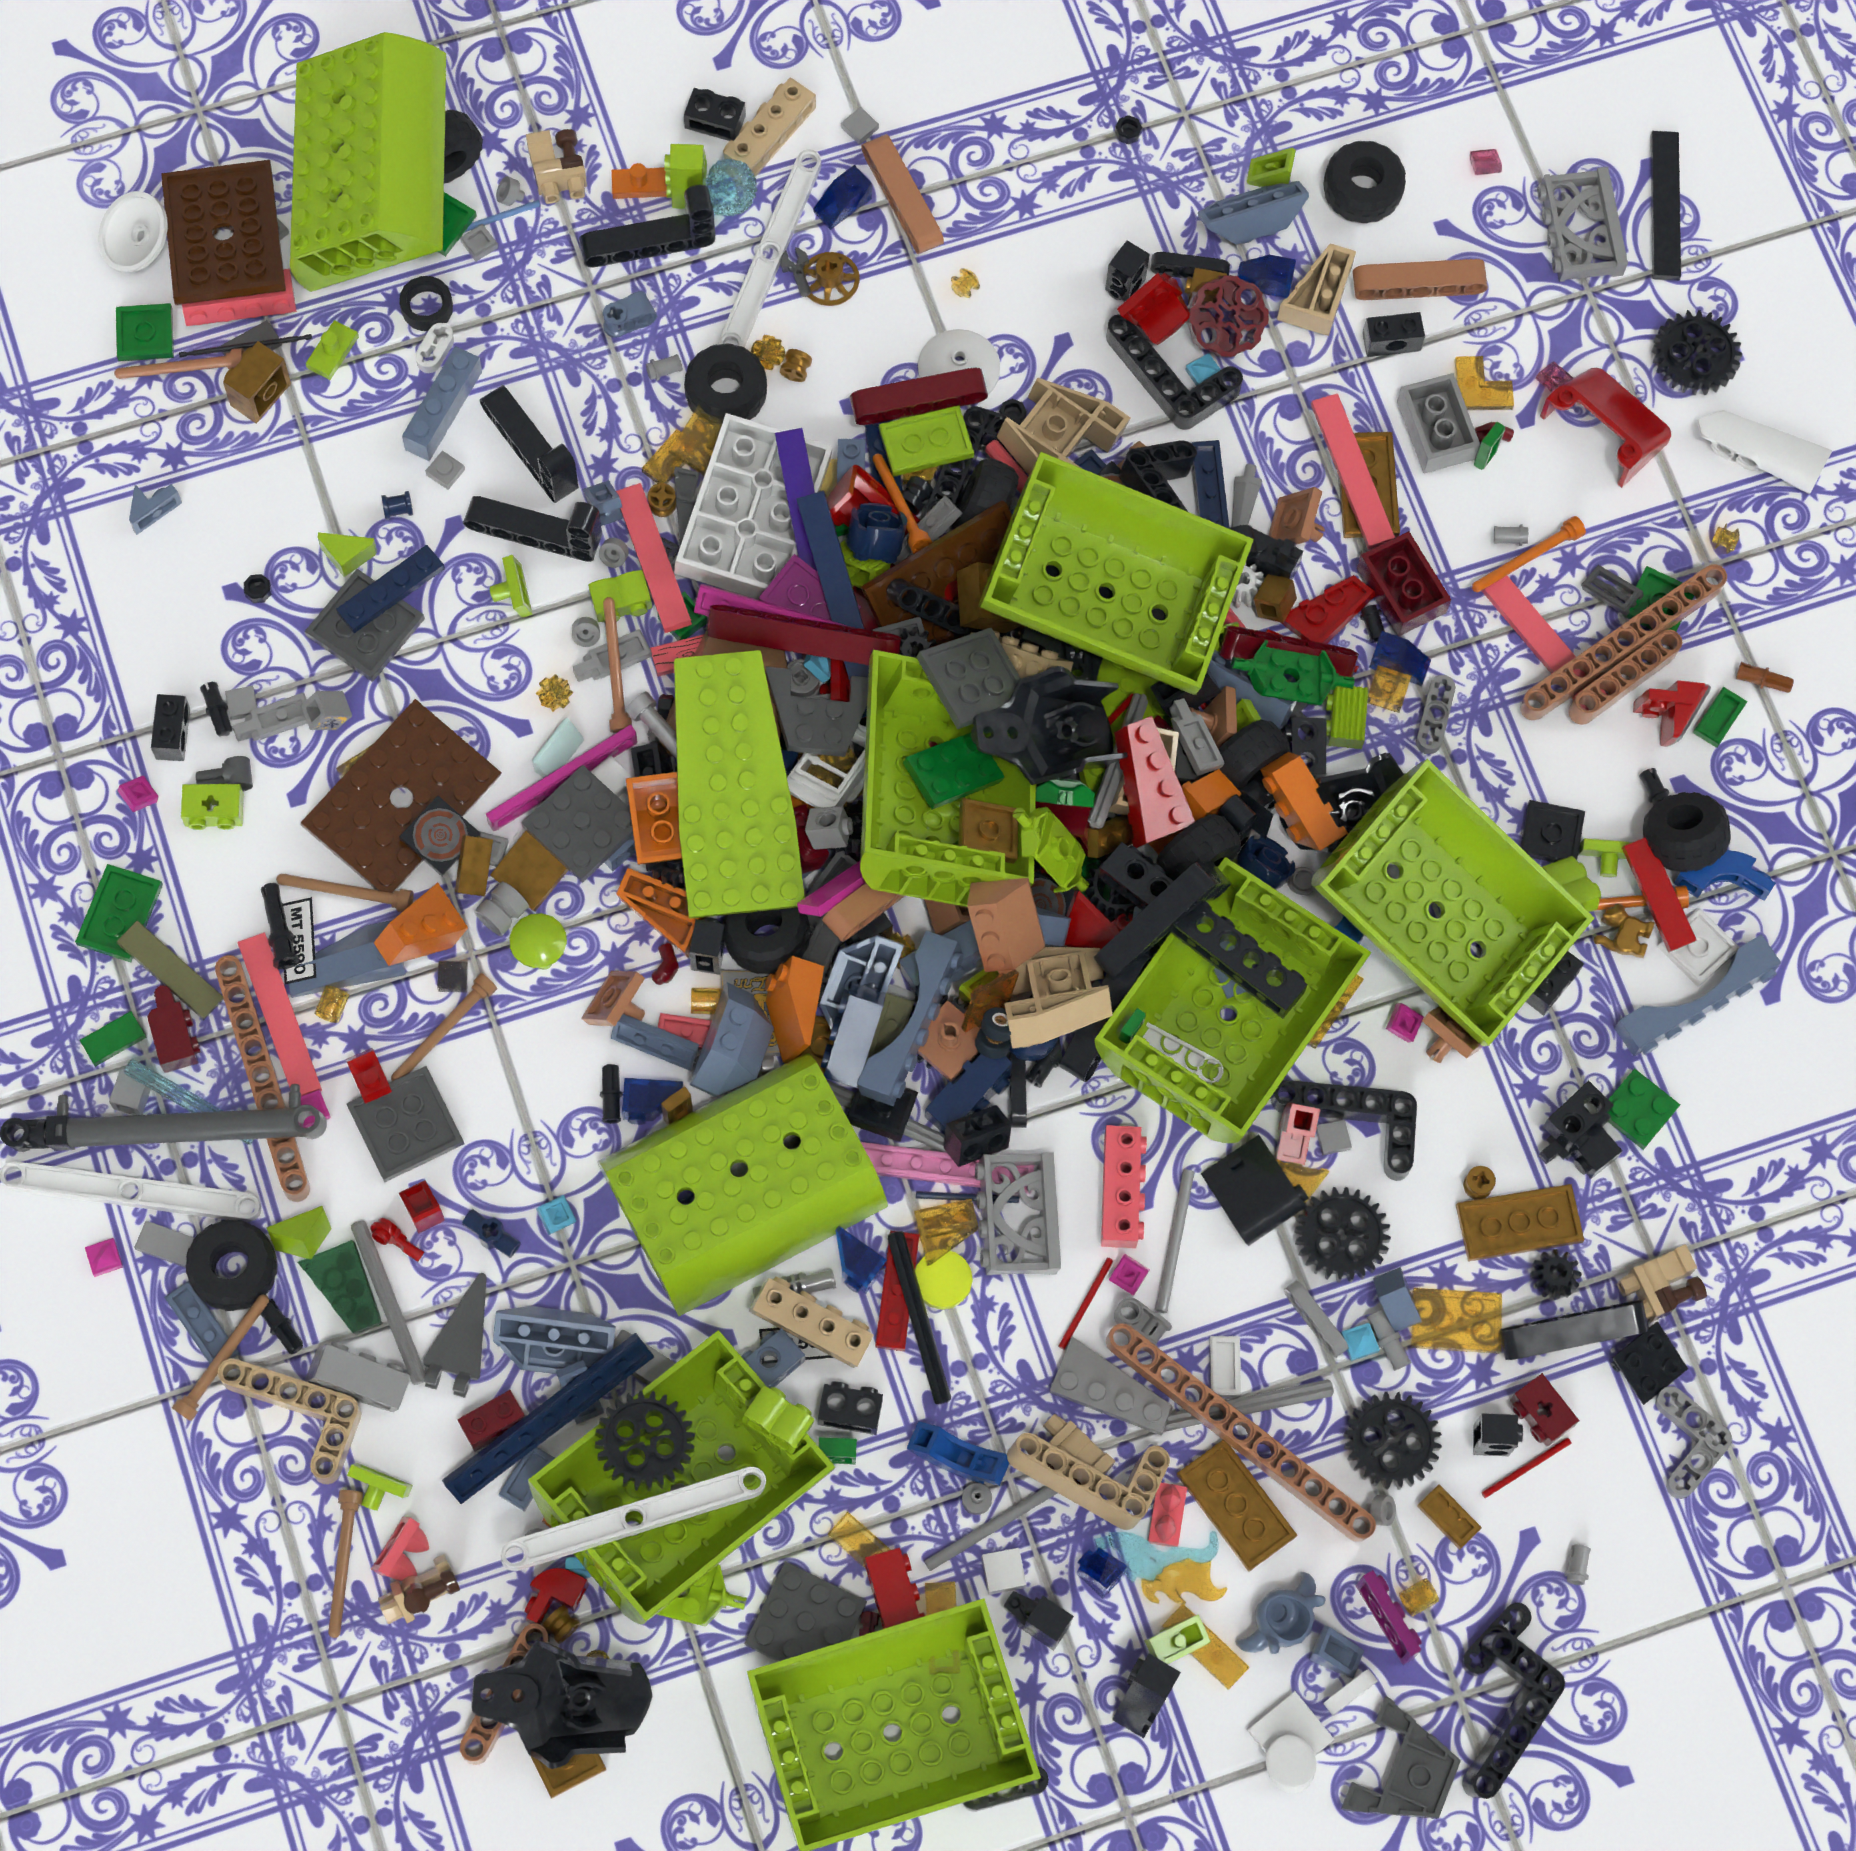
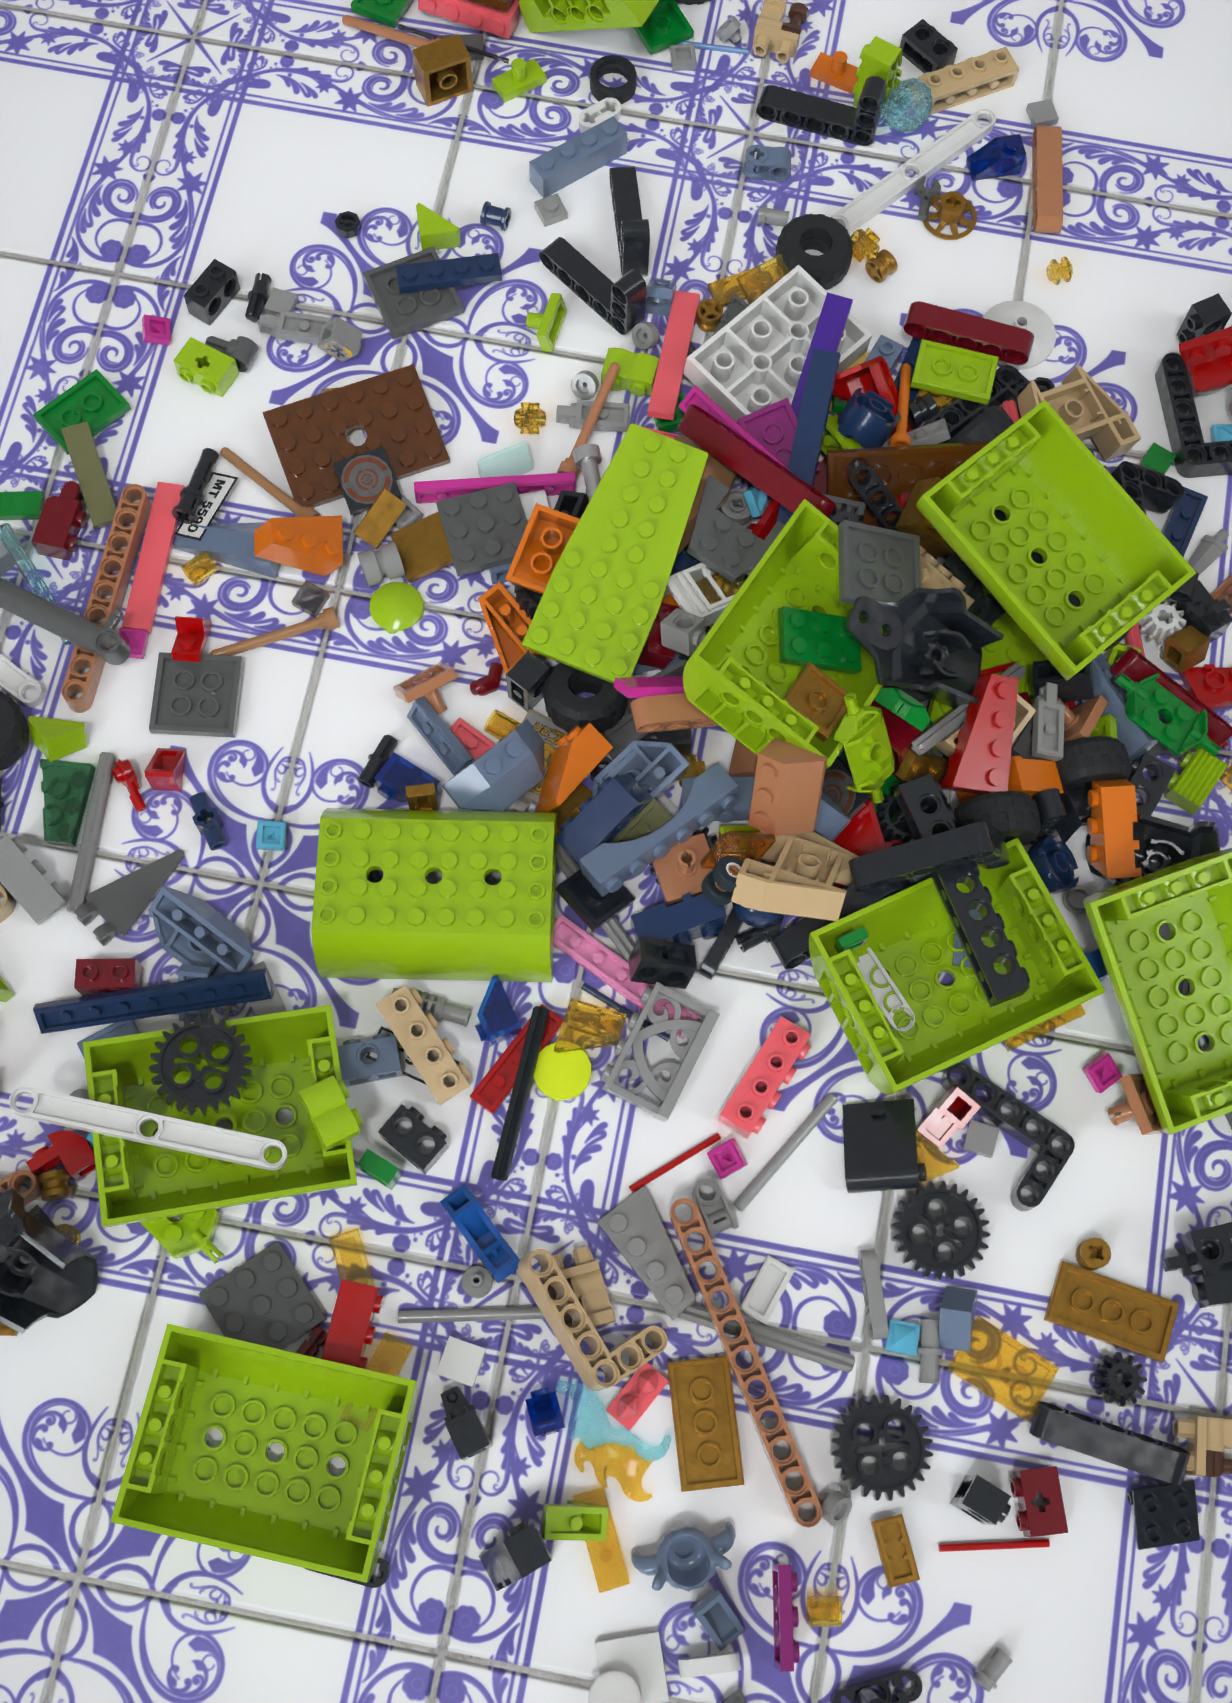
camera: 30 degrees right, 0 degrees up
sand blue slope [129,484,182,535] -> none
light grey beam [1655,1386,1732,1499] -> none
none -> green tile [1140,443,1177,475]

